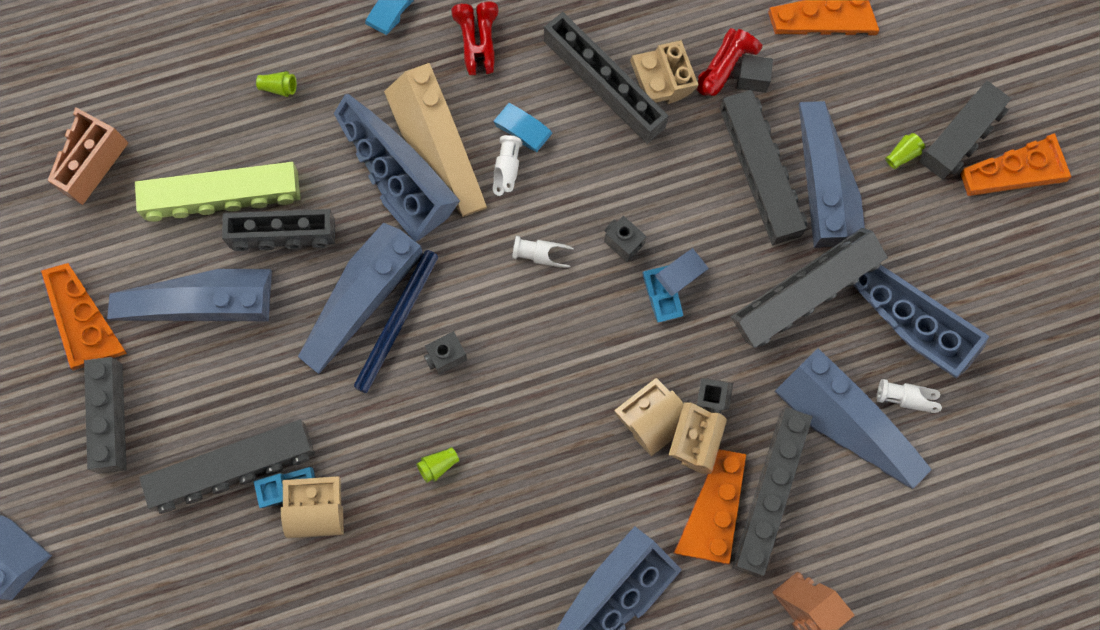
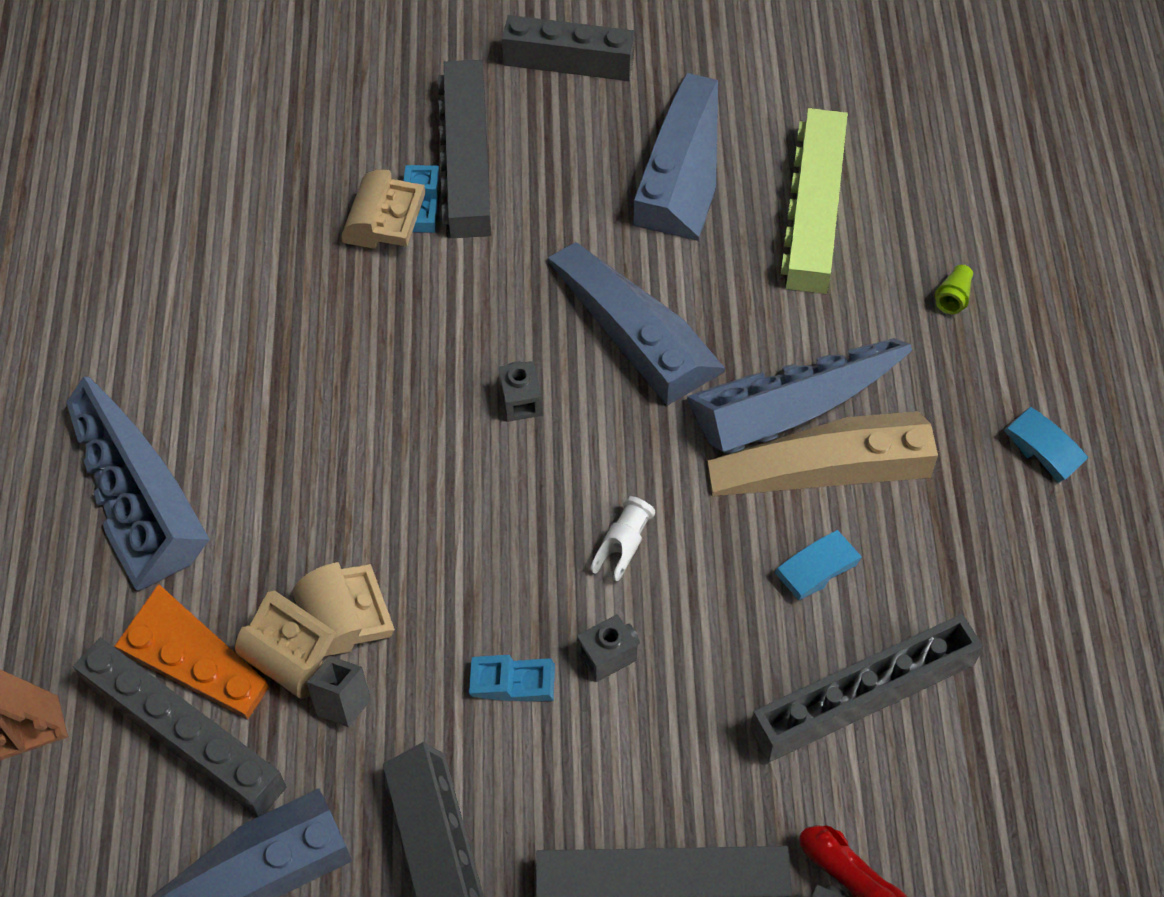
camera: 110 degrees right, 15 degrees down
orange wing [41,263,127,371] -> none
nougat wedge [48,107,128,205] -> none
dark grey brick [222,209,335,251] -> none
dark blue axle [354,250,438,393] -> none
lime cone [416,447,460,483] -> none
red piece [451,1,499,76] -> none
white piece [493,135,523,196] -> none
tan brick [630,40,698,104] -> none
sand blue slope [655,248,709,297] -> none

